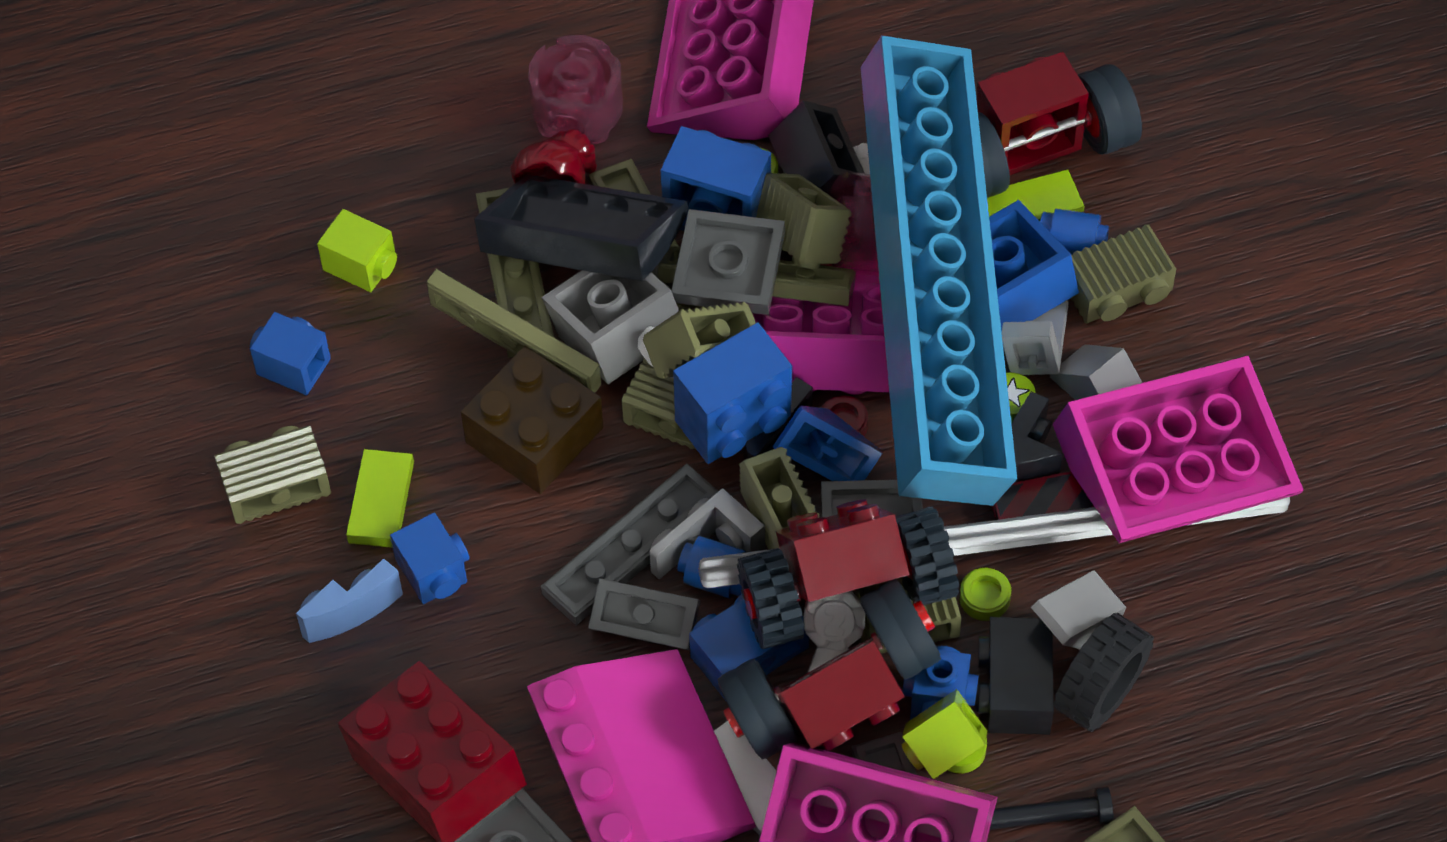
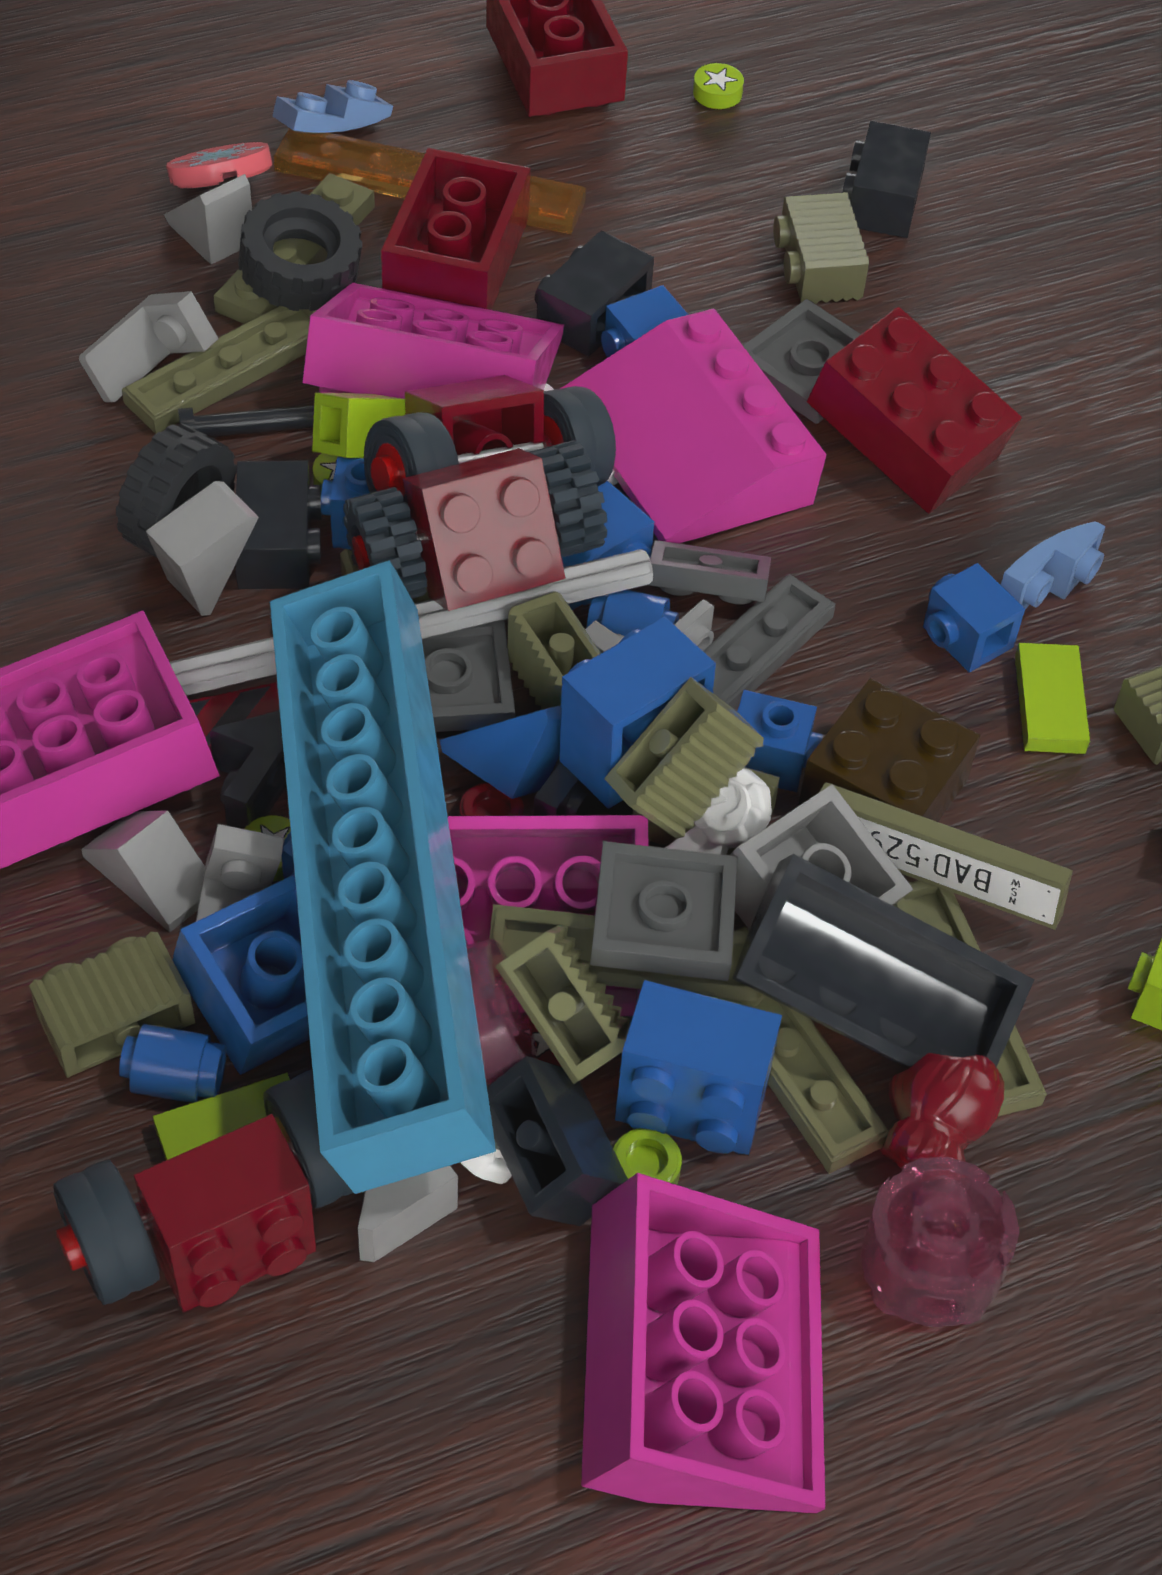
camera: 170 degrees right, 5 degrees down
none -> blue brick [737,690,824,792]

